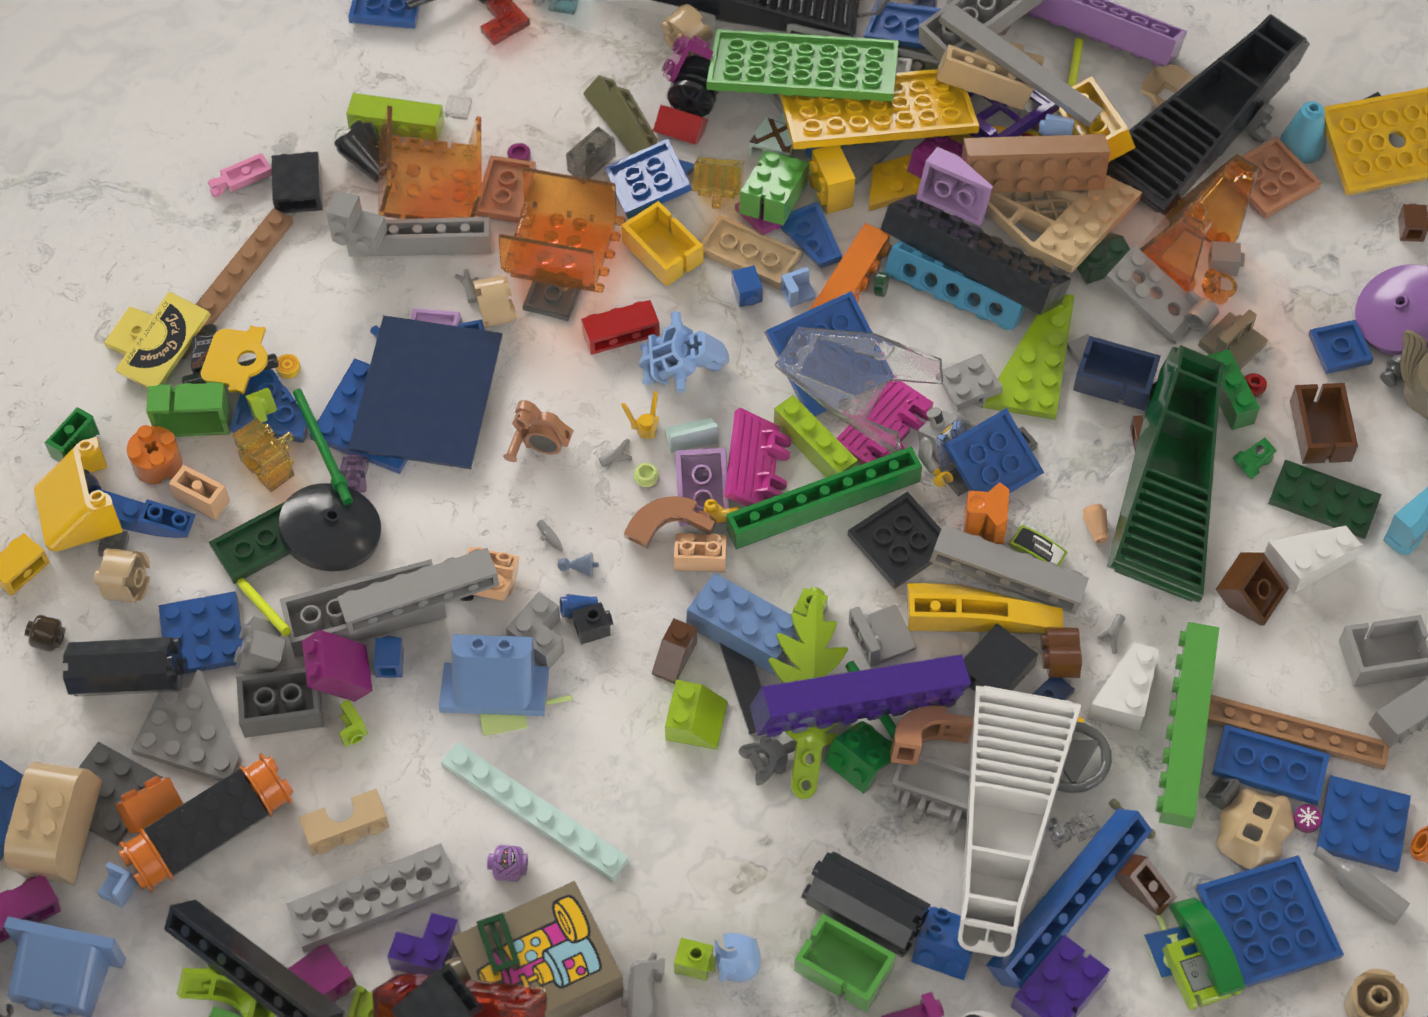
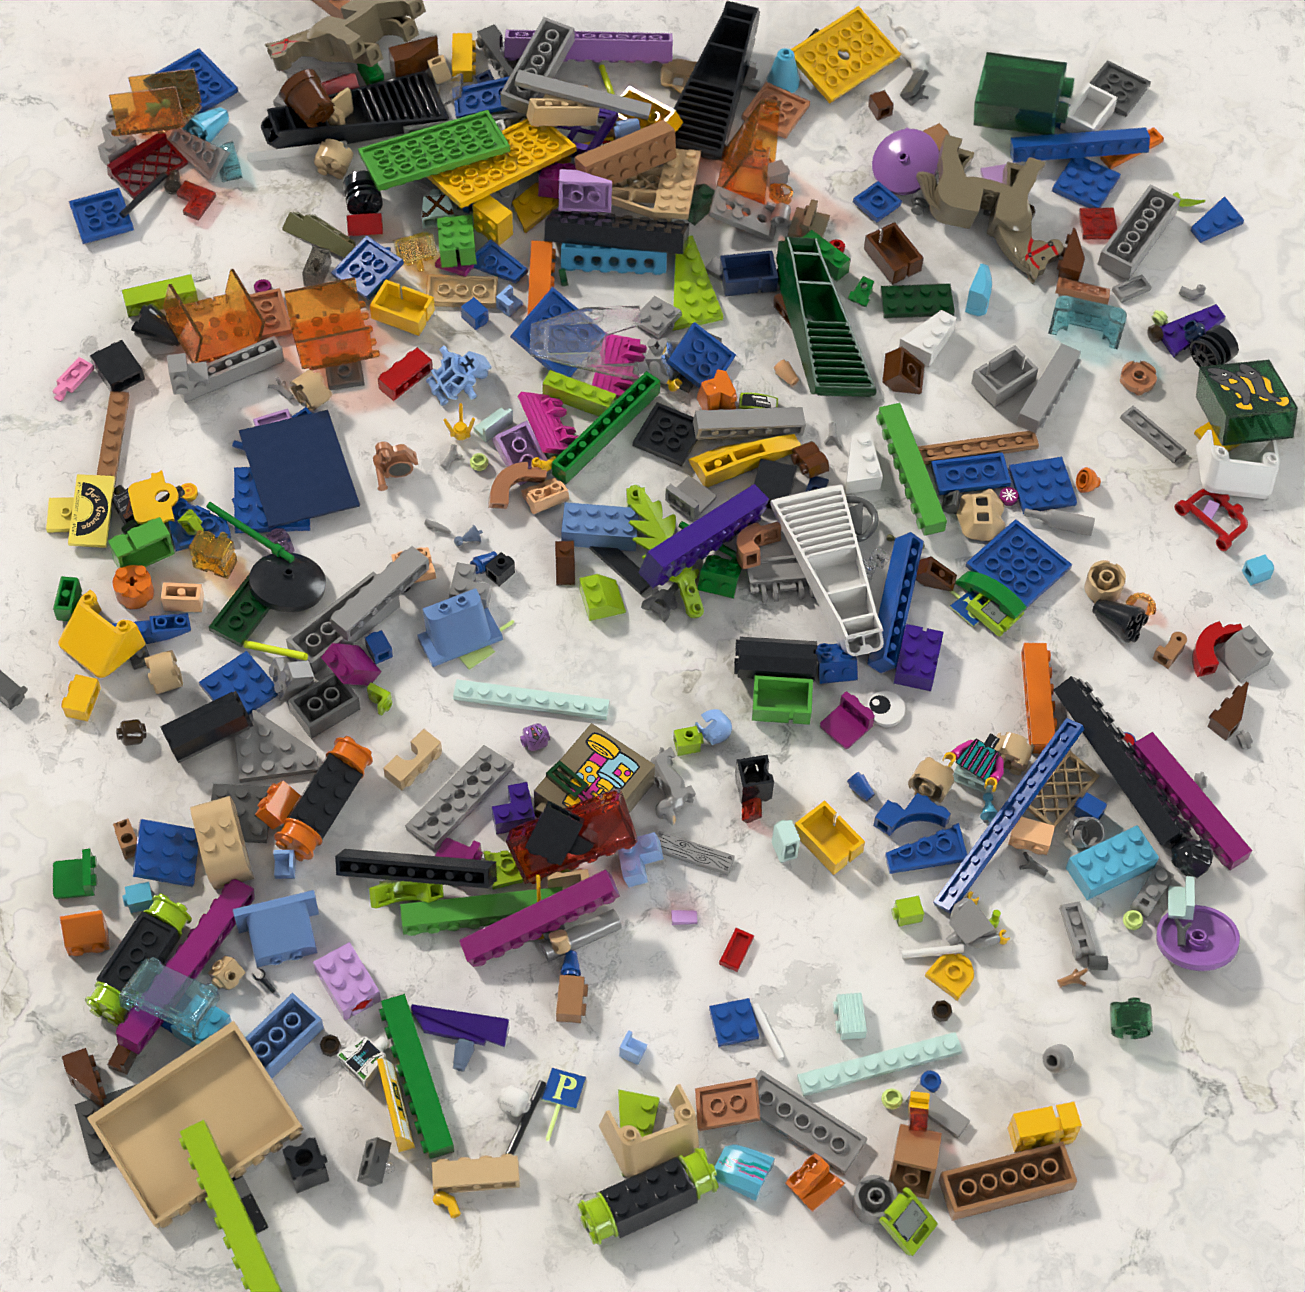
camera: 30 degrees left, 0 degrees up
magenta bracket [662,34,714,83] -> none

